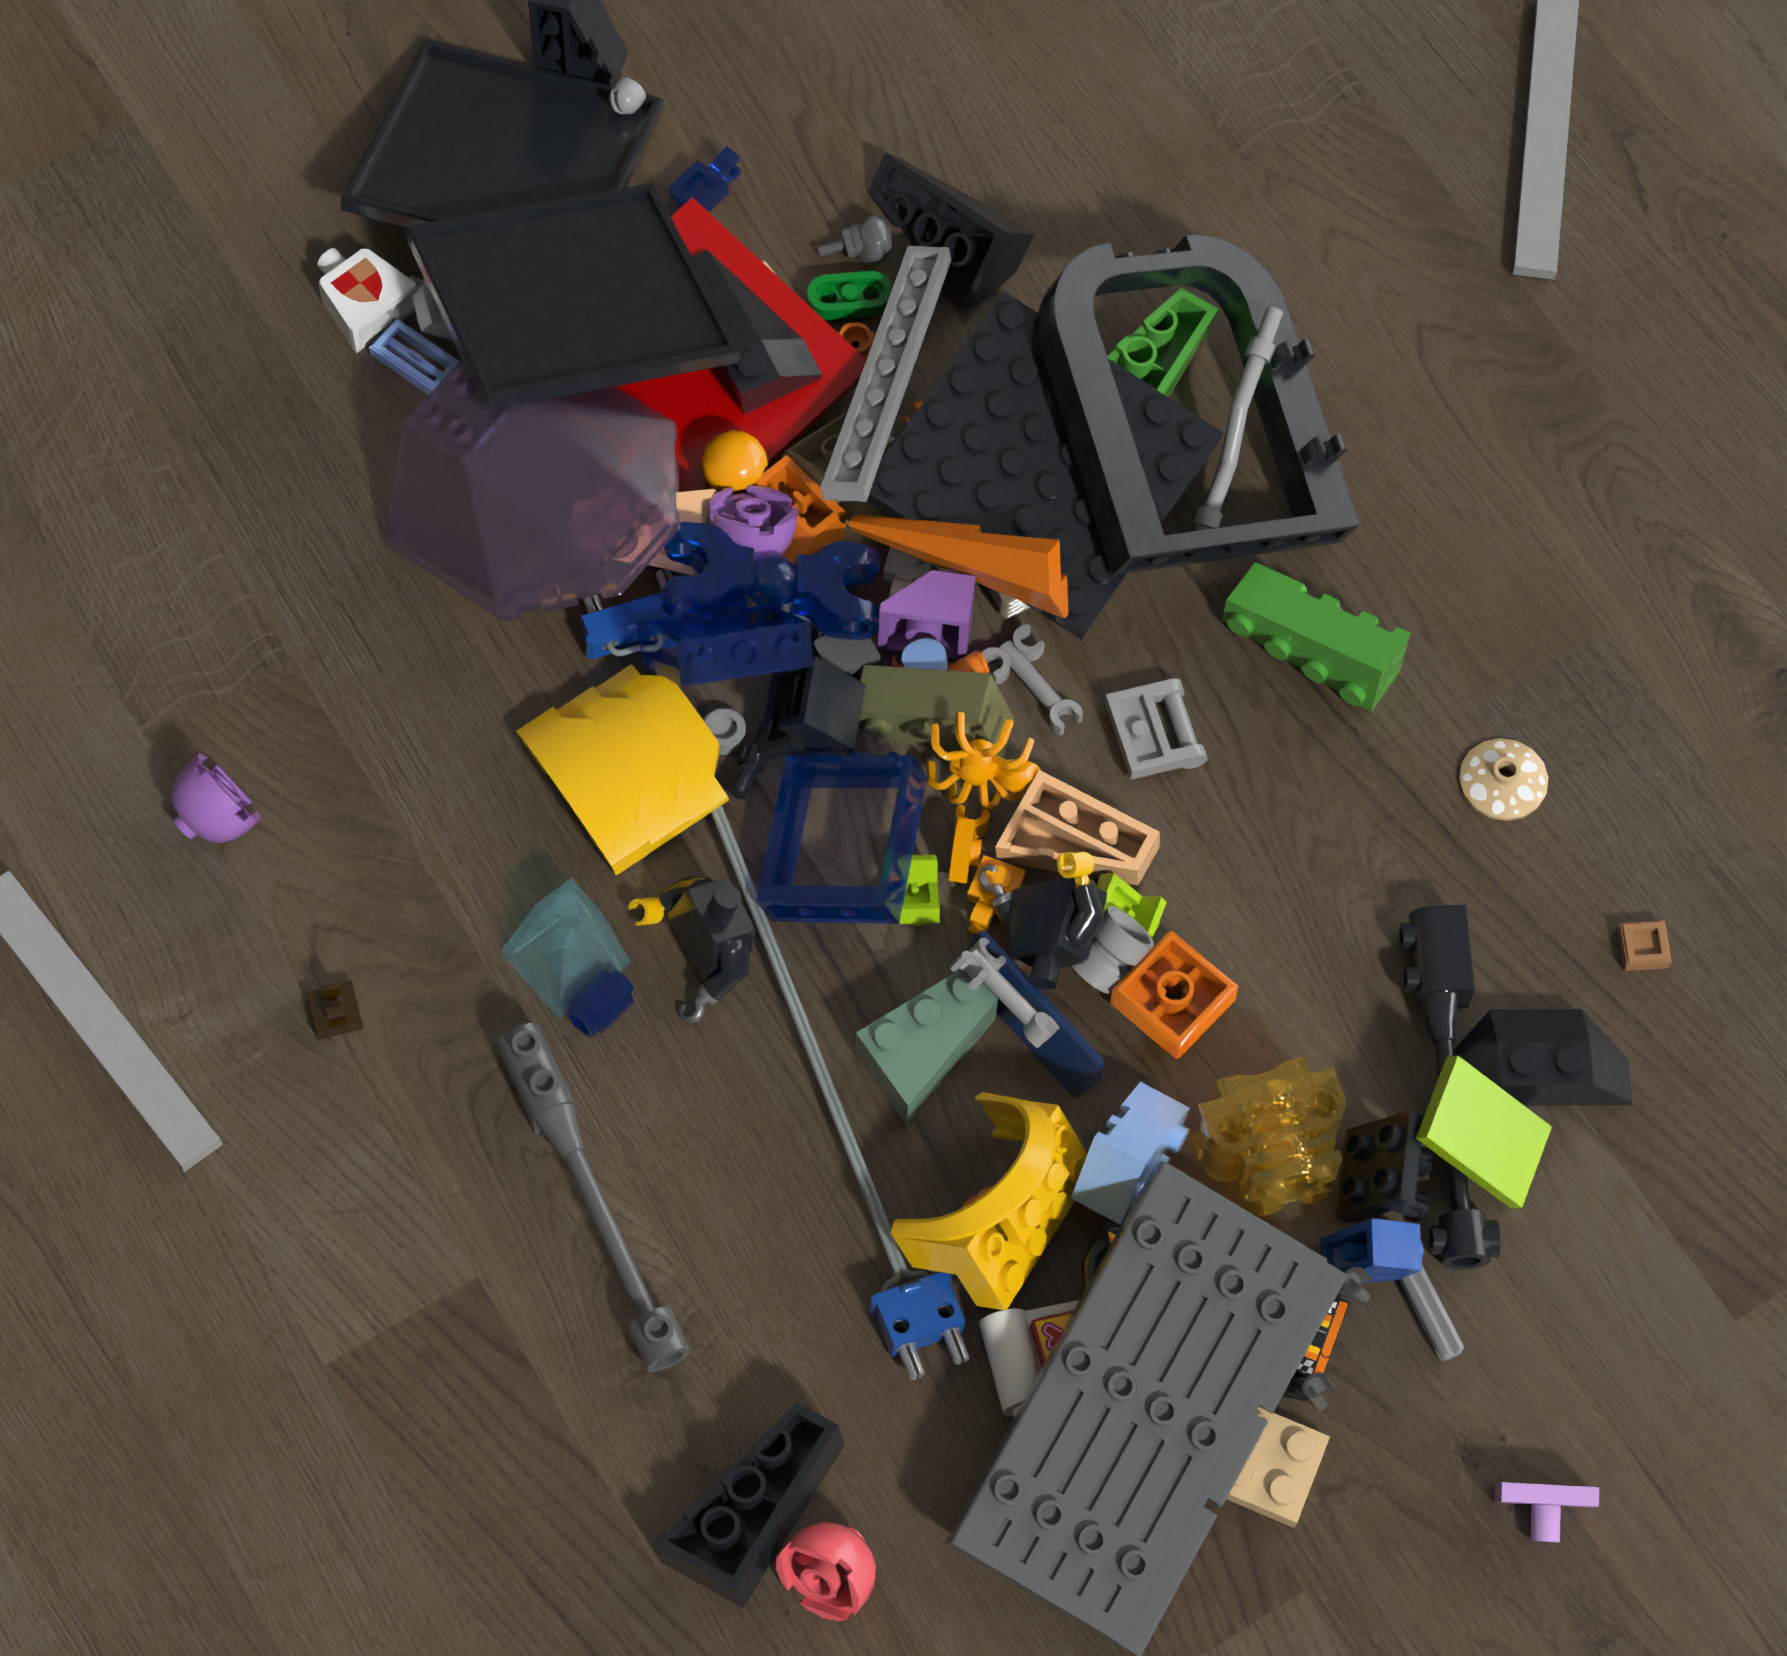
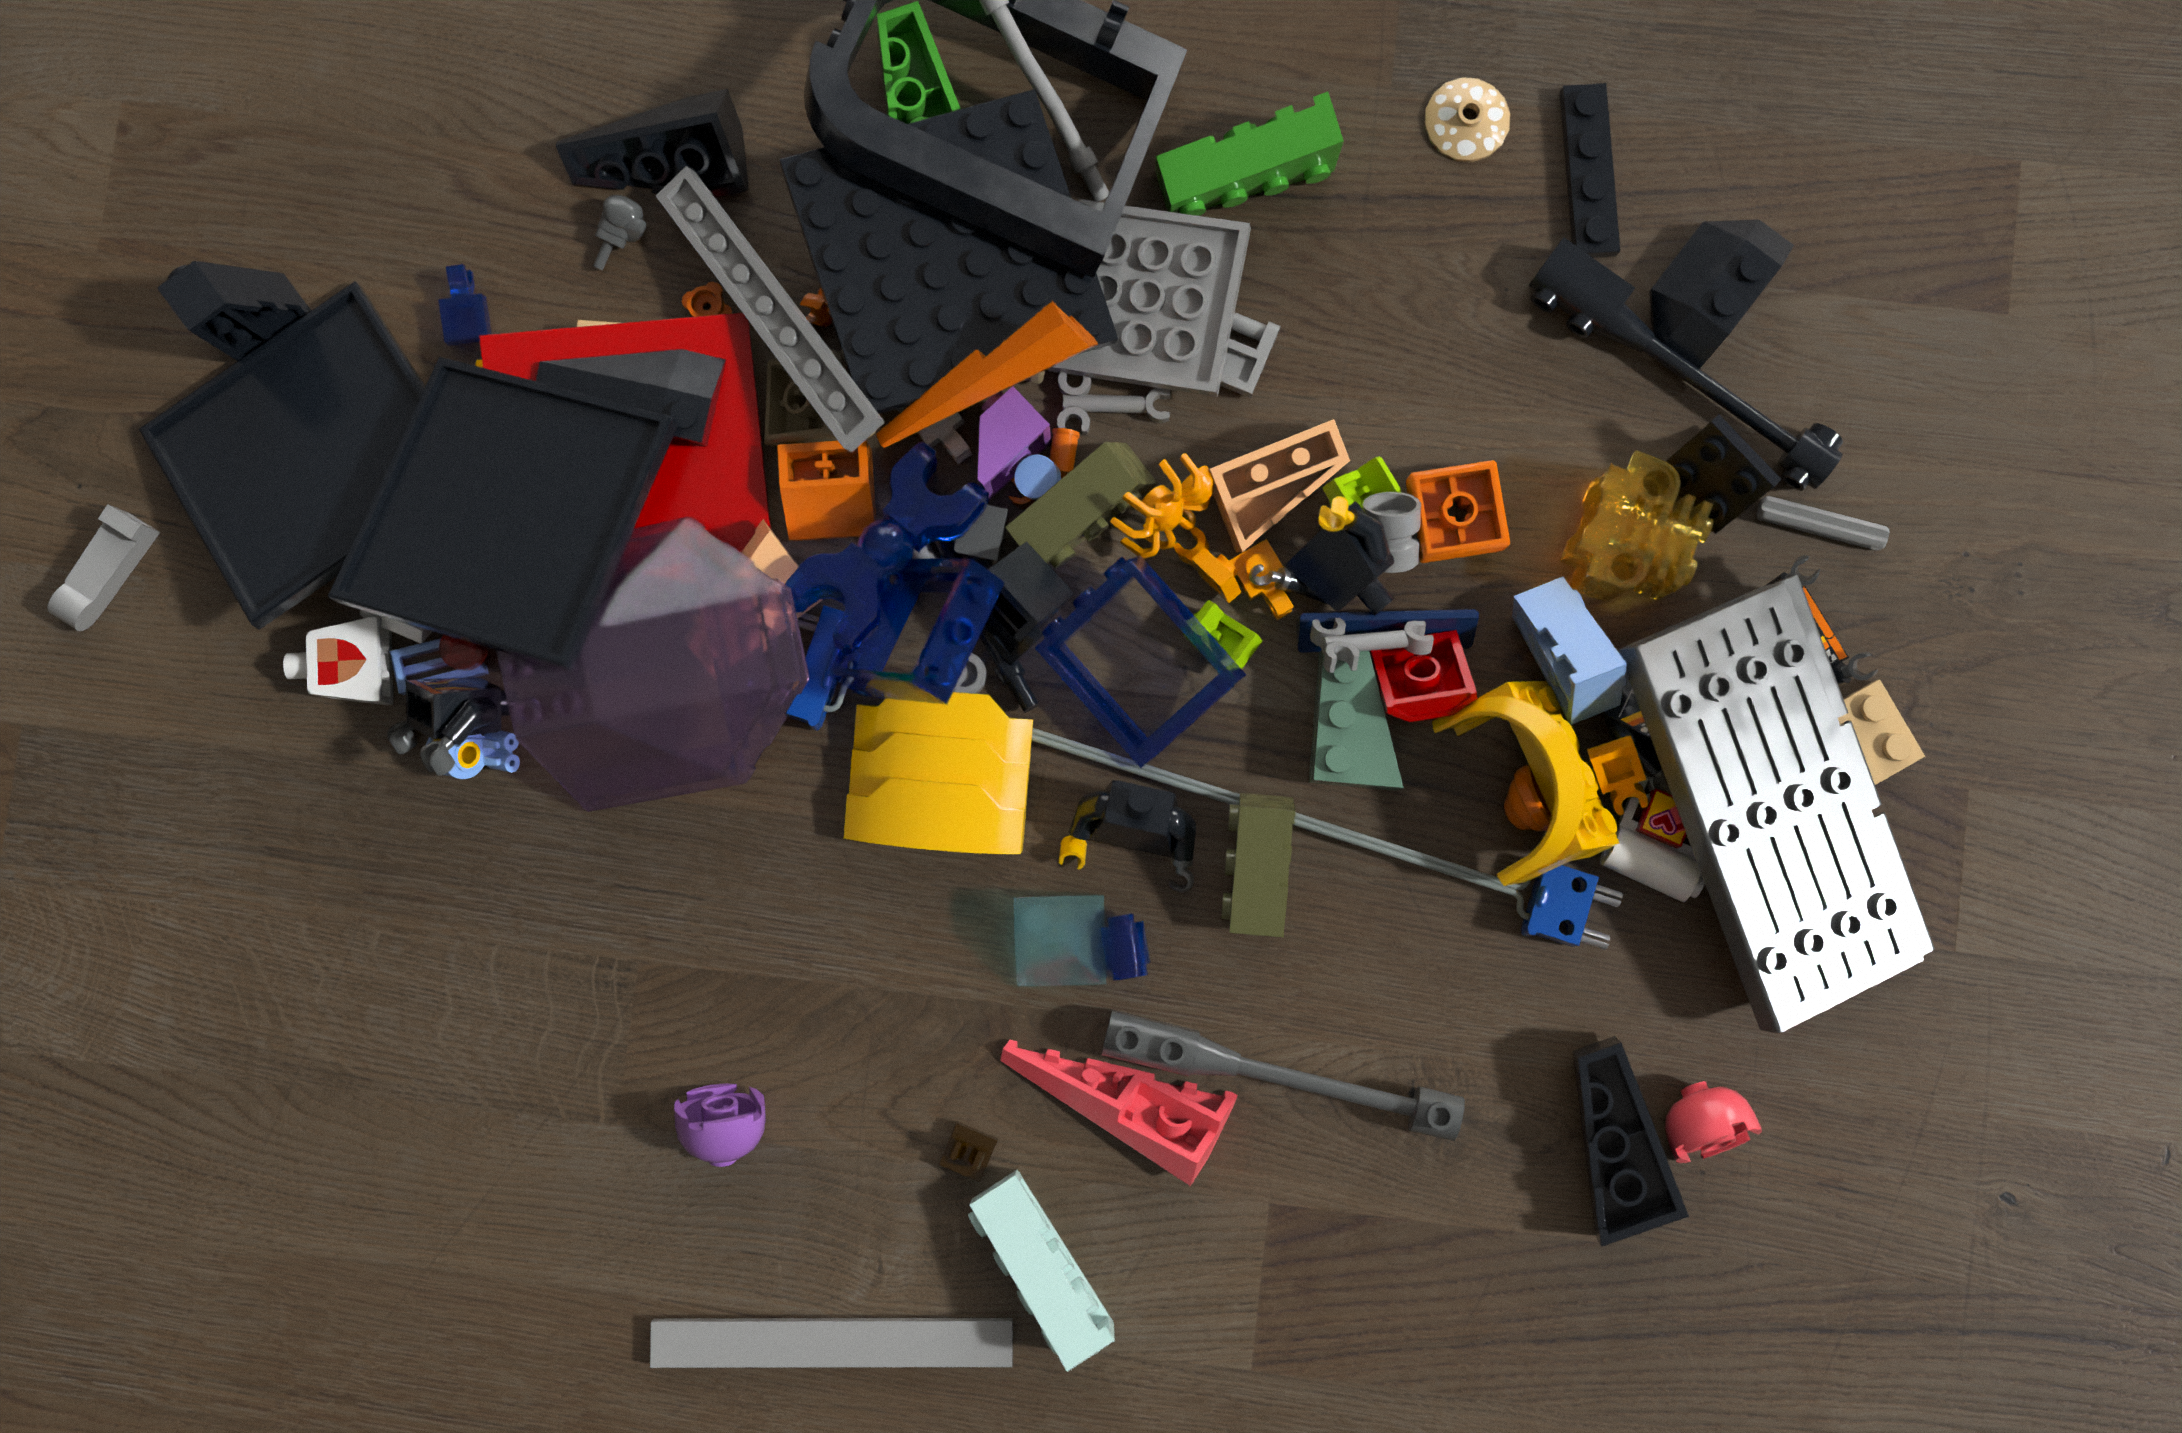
camera: 45 degrees left, 20 degrees up
light grey hinge [609,77,646,114] -> none
light orange hair [701,430,768,492] -> none
medium lavender cylinder [708,486,798,568] -> none
green plate [807,271,892,320] -> none
blue slope [1320,1218,1424,1283] -> none
lime tile [1416,1056,1552,1209] -> none
lavender tile [1494,1482,1599,1542] -> none
medium nougat tile [1617,920,1672,971] -> none
none -> light grey leg [47,504,160,631]
none -> black torso [387,678,521,776]
none -> light blue piece [426,730,520,779]
none -> clear red tile [439,635,488,671]
none -> light aqua wedge [968,1169,1114,1372]
none -> coral wedge [1000,1040,1238,1186]
none -> light grey plate [1047,199,1251,397]
none -> olive wedge [1221,793,1296,938]
none -> red slope [1369,630,1477,722]
none -> black plate [1560,83,1620,258]
none -> light orange plate [1587,735,1648,816]

